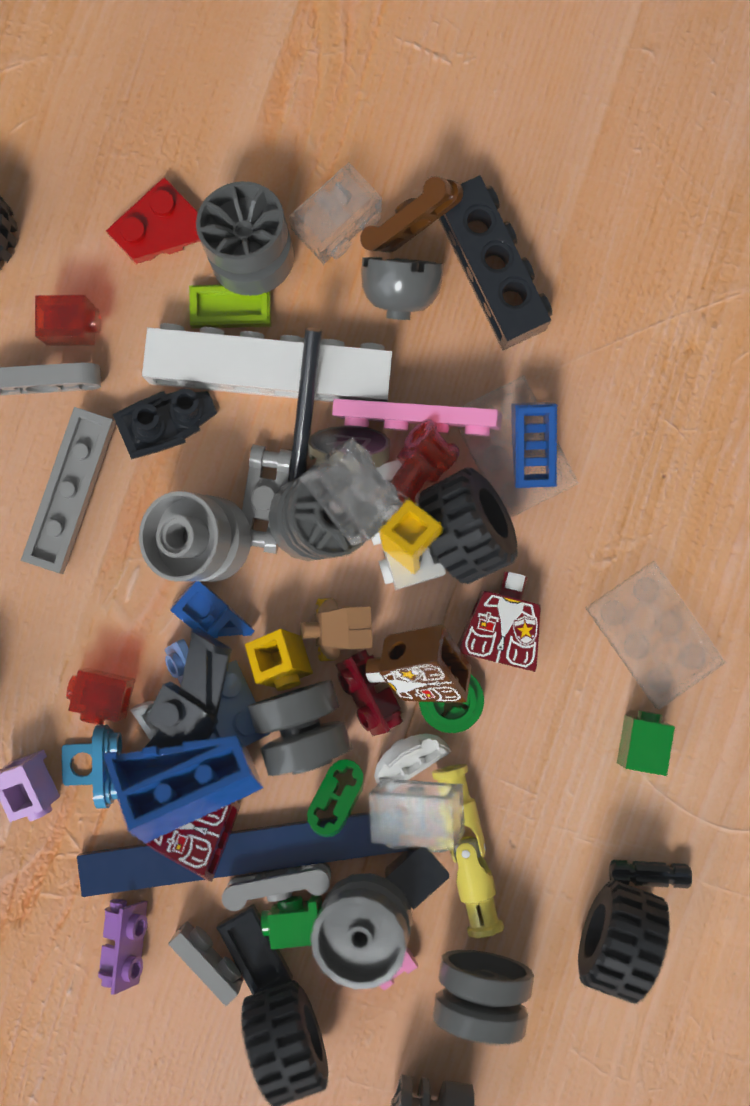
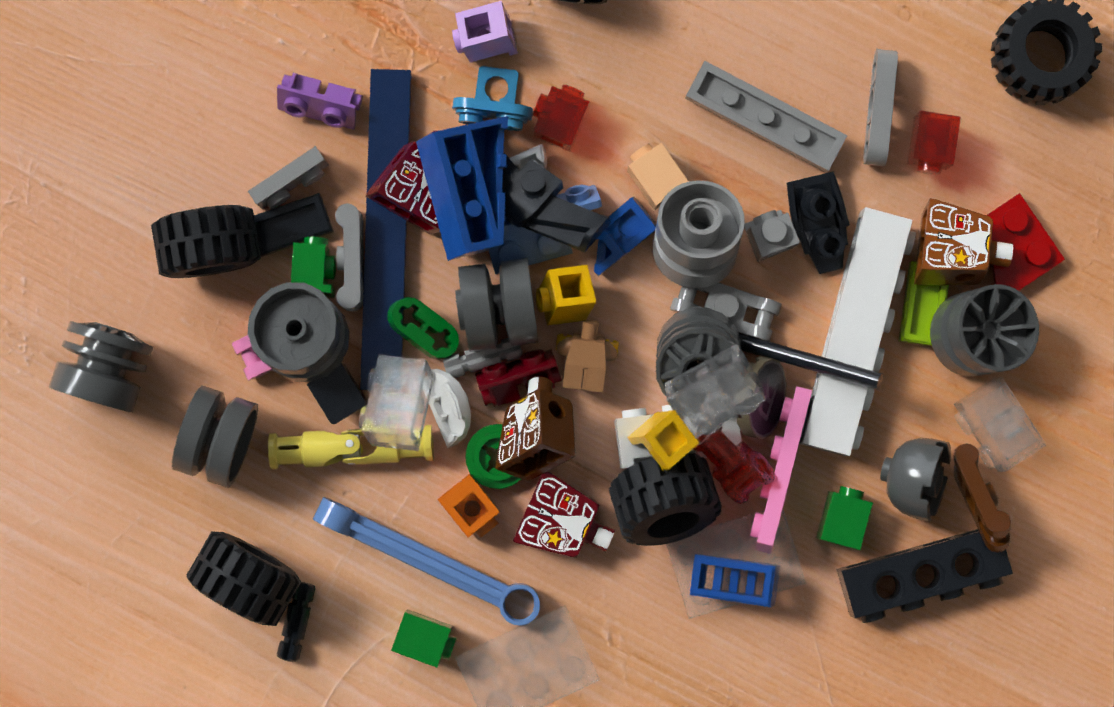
camera: 100 degrees right, 0 degrees up
none -> medium blue piece [313,497,540,625]
none -> orange brick [437,474,501,538]
none -> light grey axle [443,338,522,378]
none -> light nougat brick [627,143,689,210]
none -> light grey brick [744,210,800,262]
none -> green brick [816,486,873,550]
none -> dark orange torso [914,198,1013,285]

